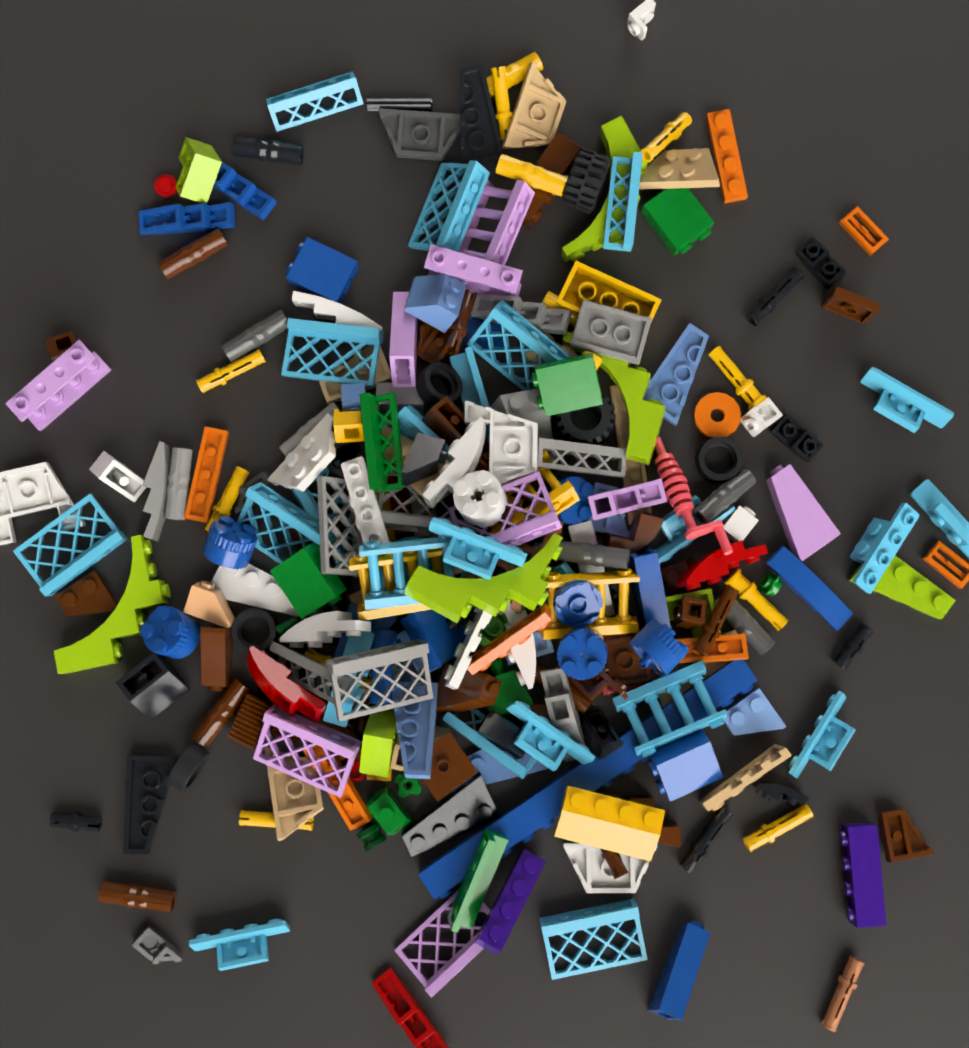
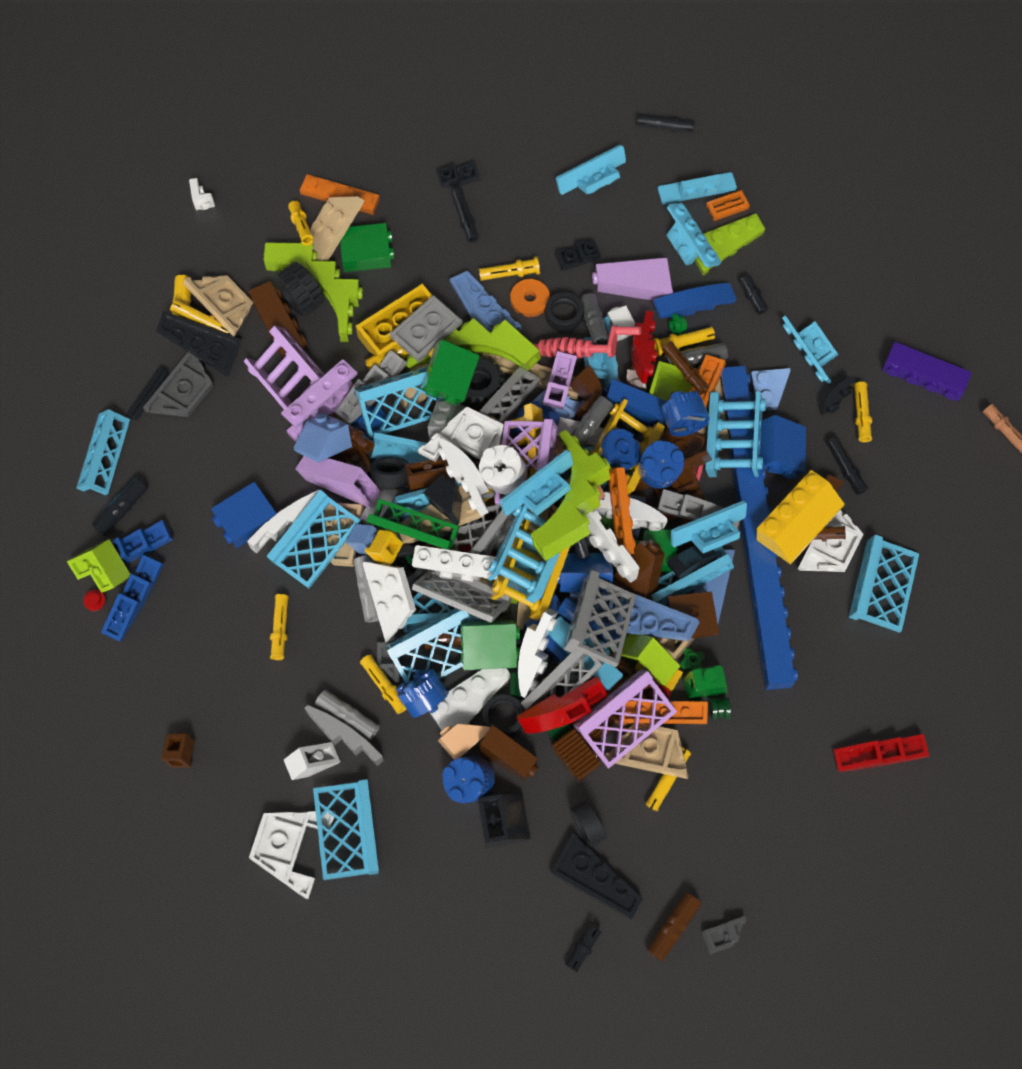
camera: 65 degrees left, 15 degrees down
lavender fence [5,340,112,431] -> none
lime arch [54,535,171,674] -> none
reddish brown wing [54,571,118,617] -> none
reddish brown axle [158,228,228,279] -> none
orange plate [184,427,229,523] -> none
medium azure bracket [189,919,290,971] -> none
reddish brown axle [191,678,252,748] -> none
dark grey axle [221,309,288,363] -> none
lavender fence [394,890,490,998] -> none
wing [401,772,500,857] -> none
medium azure fence [408,160,490,252] -> none
fence [448,829,509,933] -> none
dark purple brick [474,849,546,955] -> none
yellow axle [495,154,568,197] -> none
black slope [579,710,624,760] -> none
medium azure fence [603,152,643,252] -> none
blue slope [648,920,711,1020] -> none
reddish brown brick [673,595,707,630] -> none
tan wing [699,744,792,812] -> none
white bracket [740,397,783,437] -> none
reddish brown plate [822,287,882,324] -> none
orange tile [839,206,889,256] -> none
reddish brown wing [878,808,934,863] -> none

